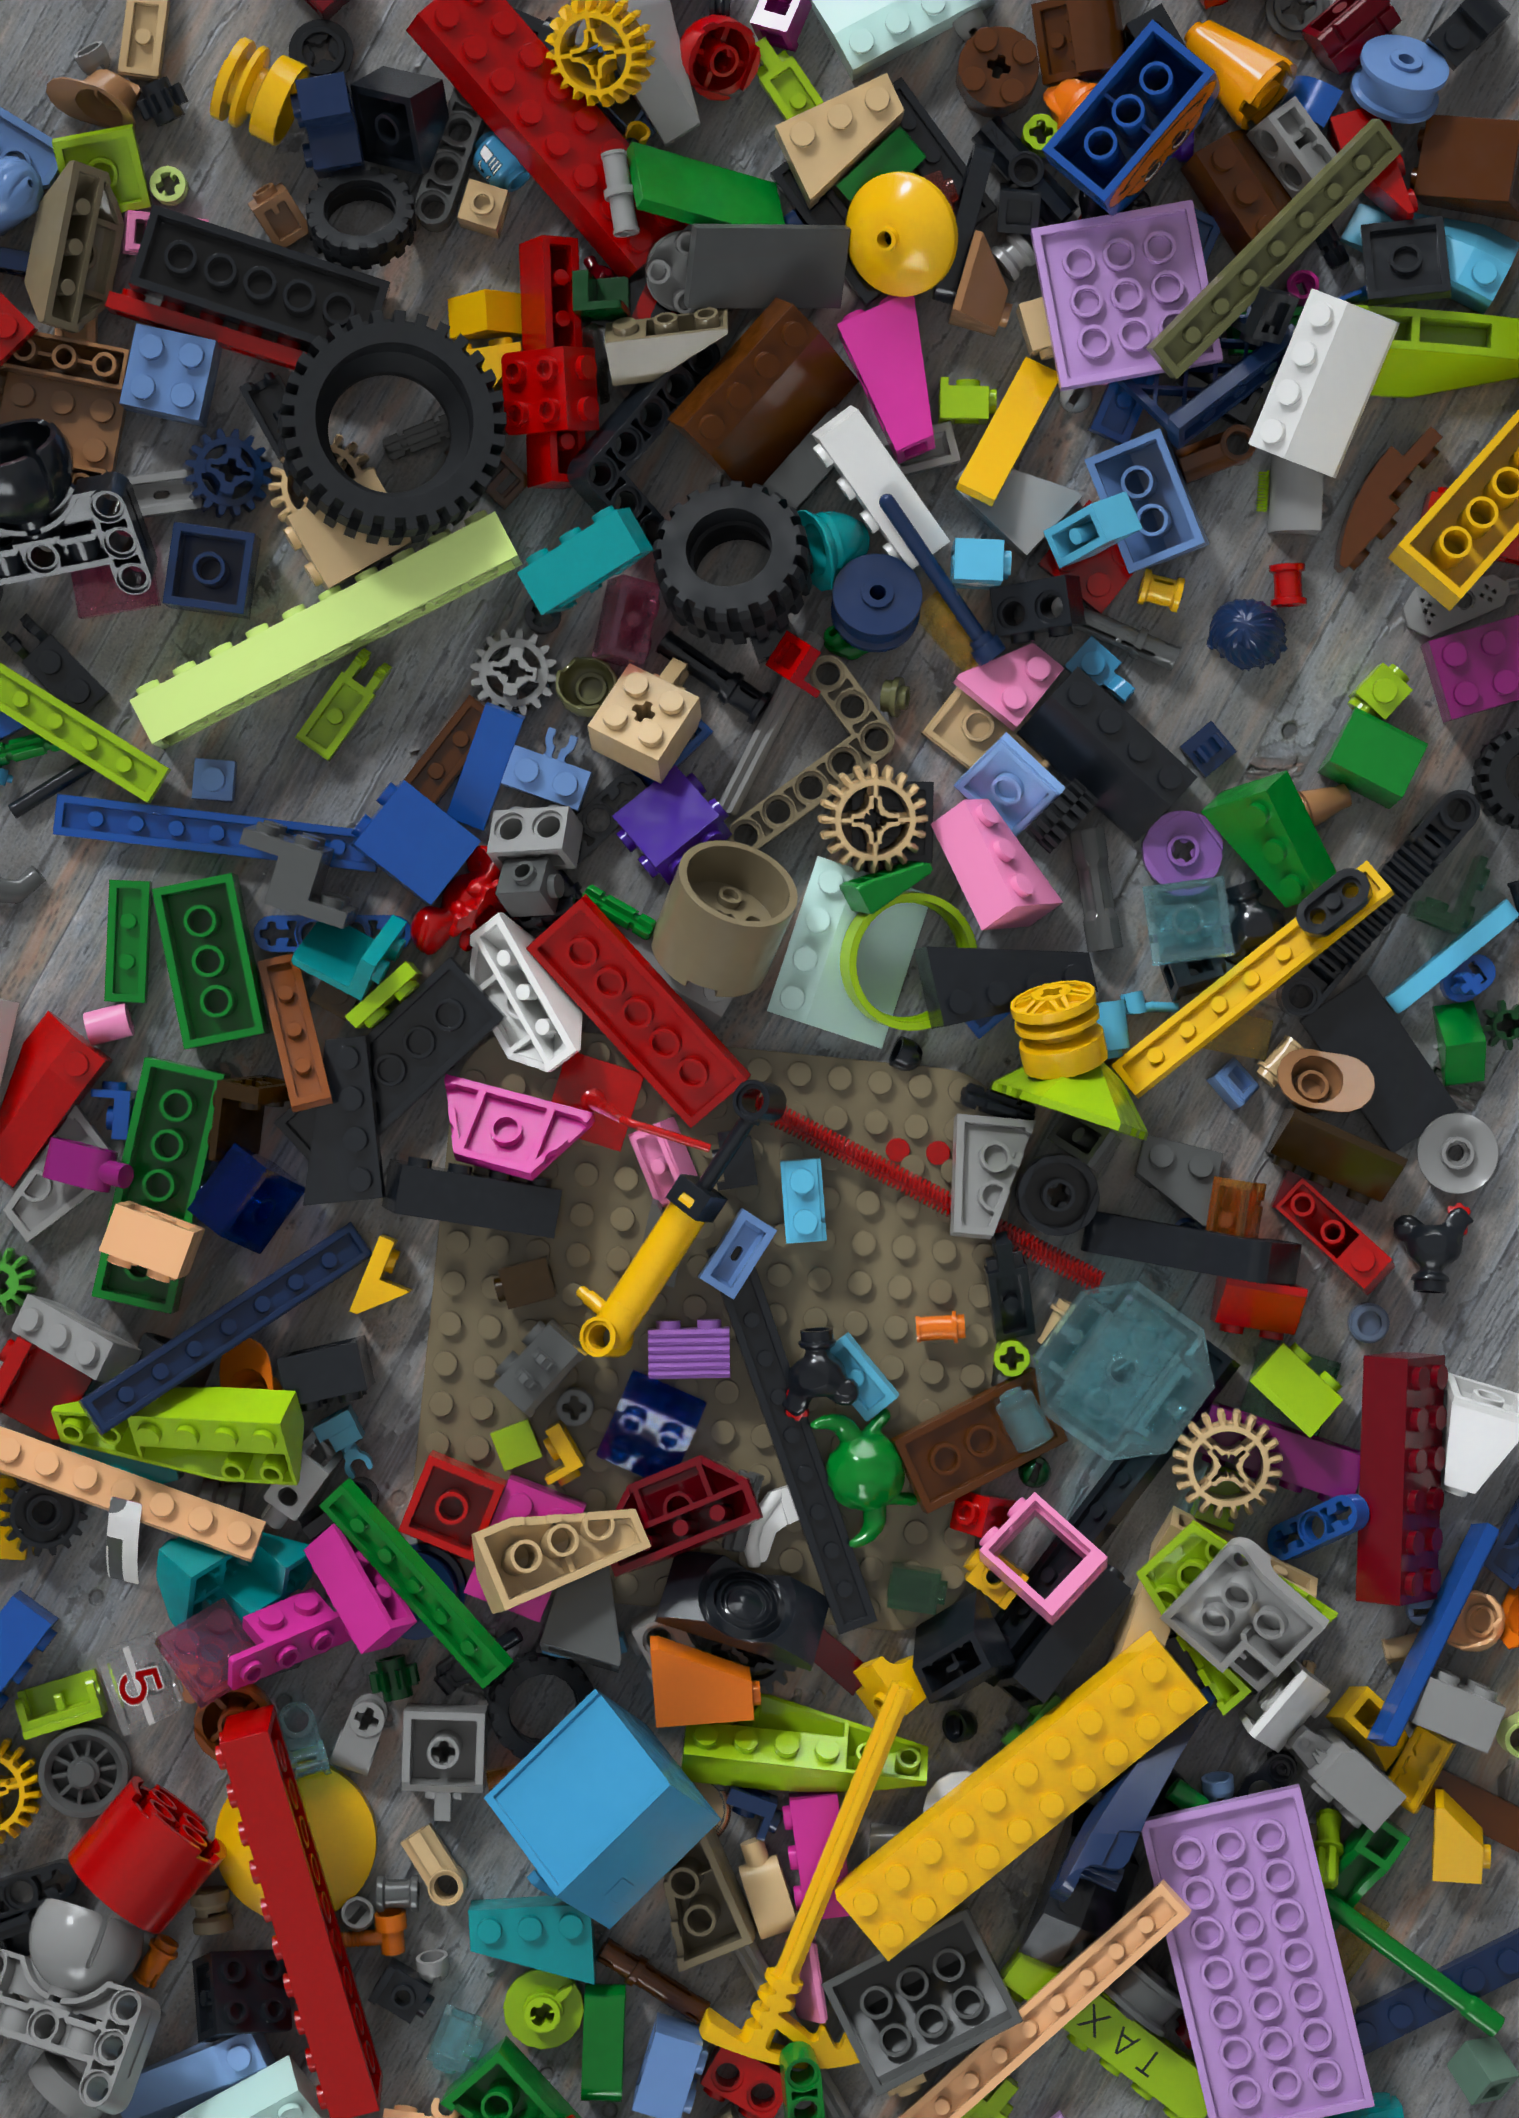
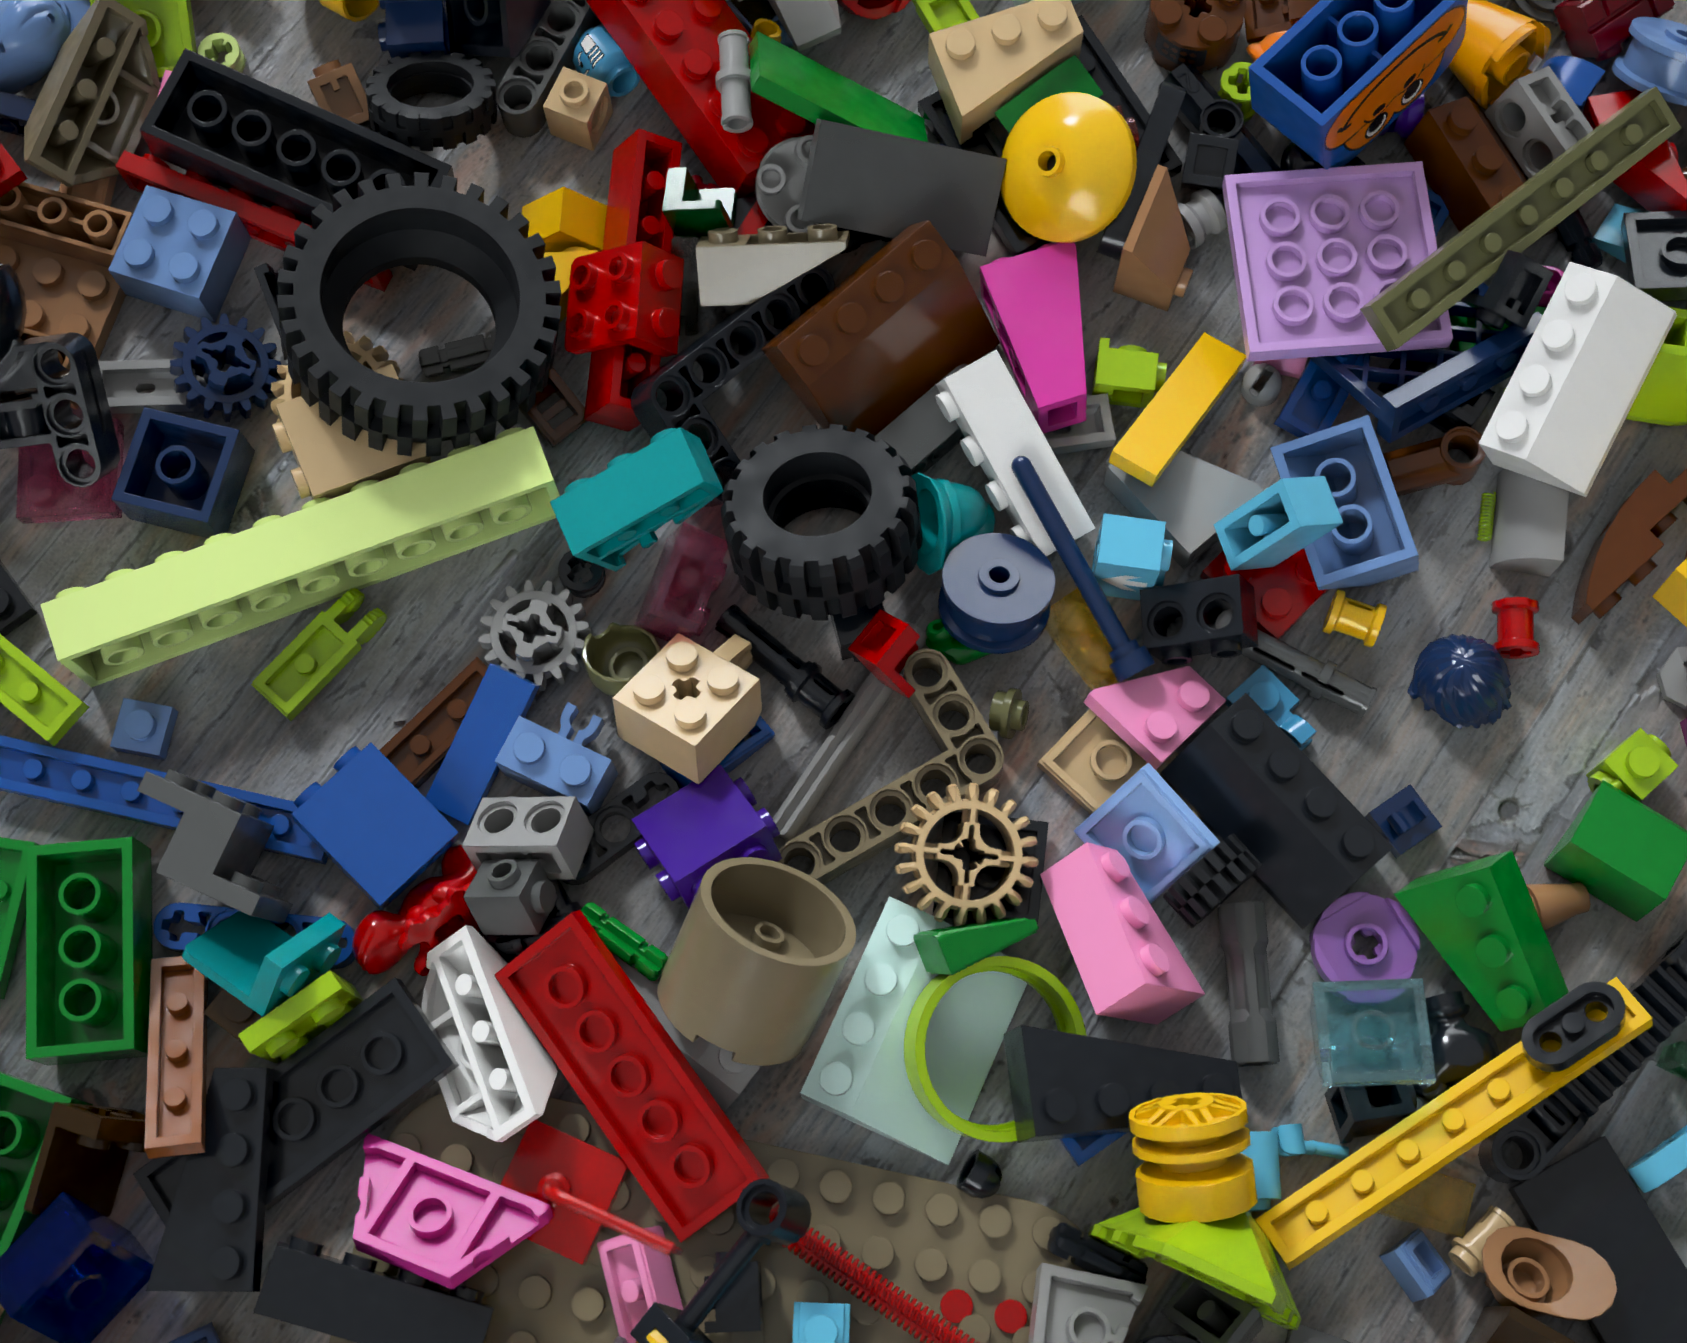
camera: 10 degrees right, 15 degrees down
tan brick [1016,297,1054,360] -> none

